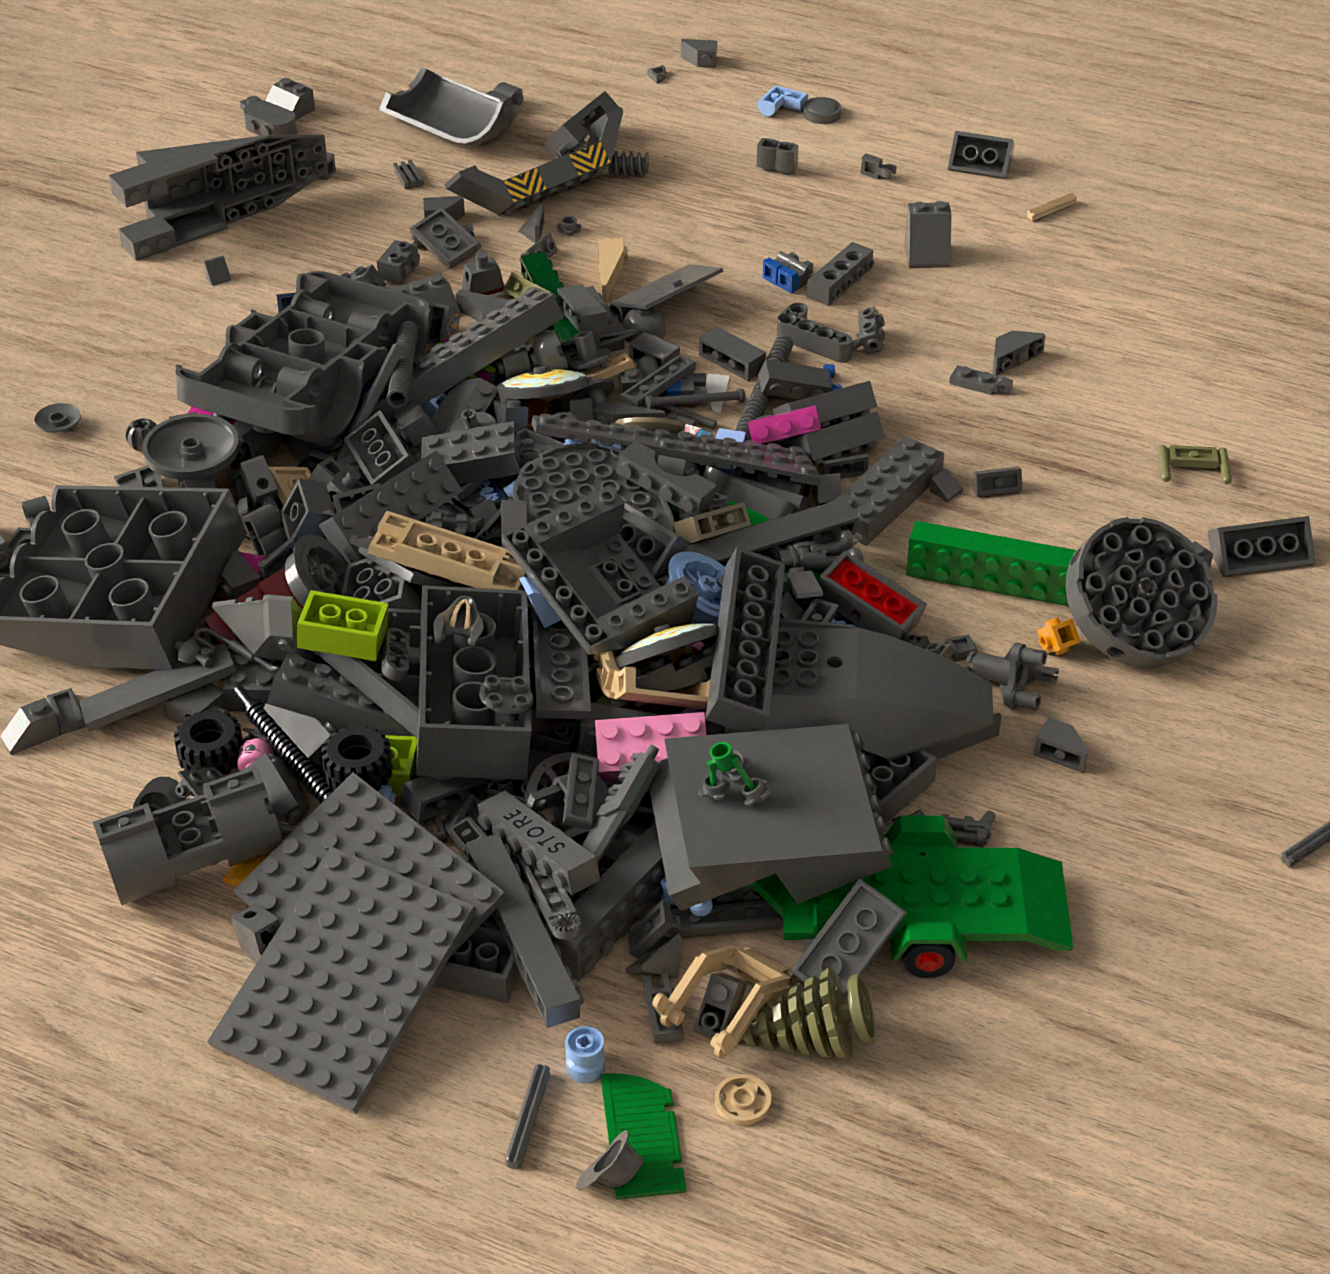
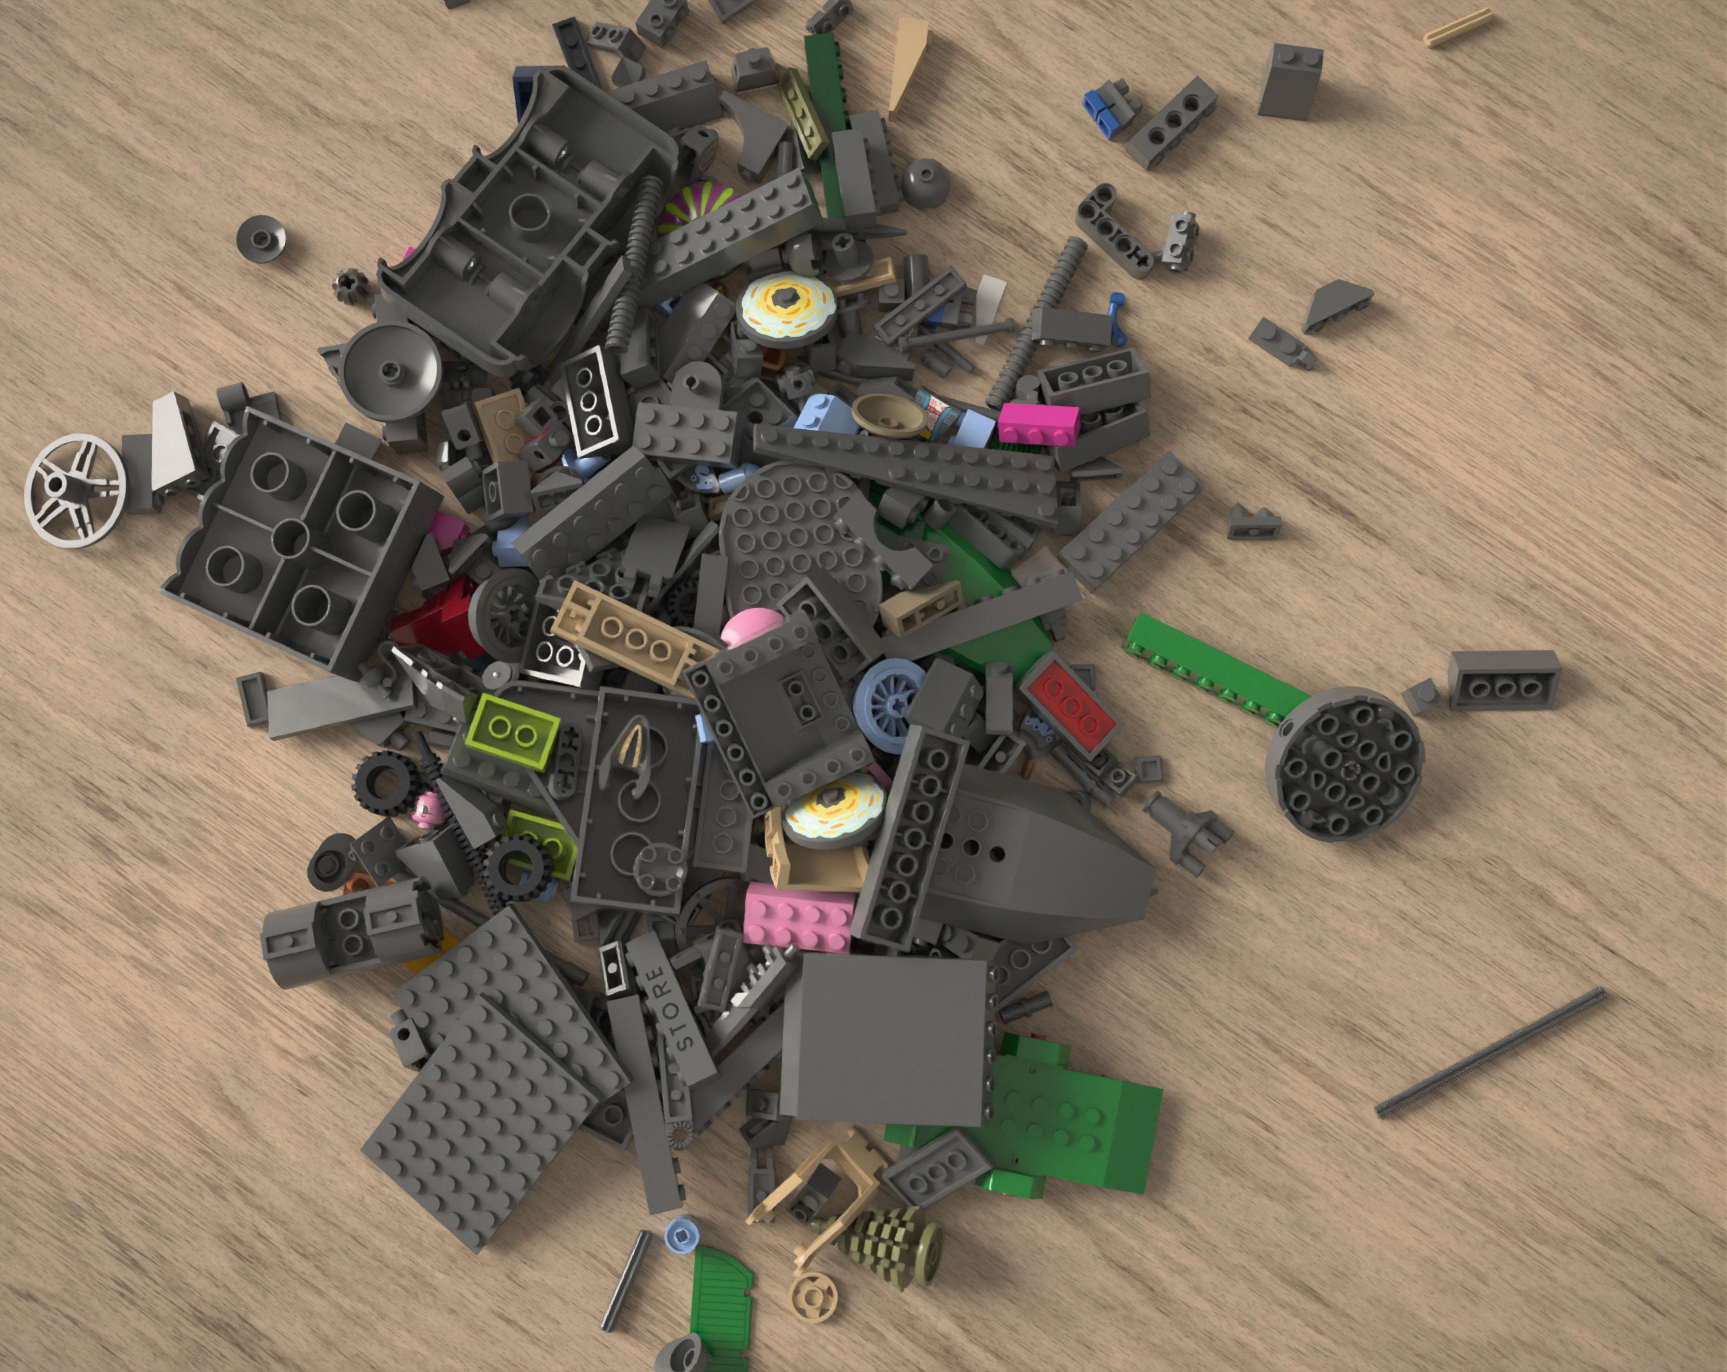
camera: 10 degrees right, 40 degrees up
dark grey slope [0,698,60,755] -> none
dark grey door [609,264,724,321] -> none
dark grey brick [629,332,680,368] -> none
plant [698,742,771,806] -> none
dark grey brick [699,326,766,381] -> none
dark grey piece [775,530,863,572] -> none
dark grey slope [930,469,963,501] -> none
dark grey piece [942,810,996,846] -> none
dark grey slope [1034,717,1088,773] -> none
light orange brick [1037,617,1081,655] -> none
olive plate [1158,445,1232,485] -> none

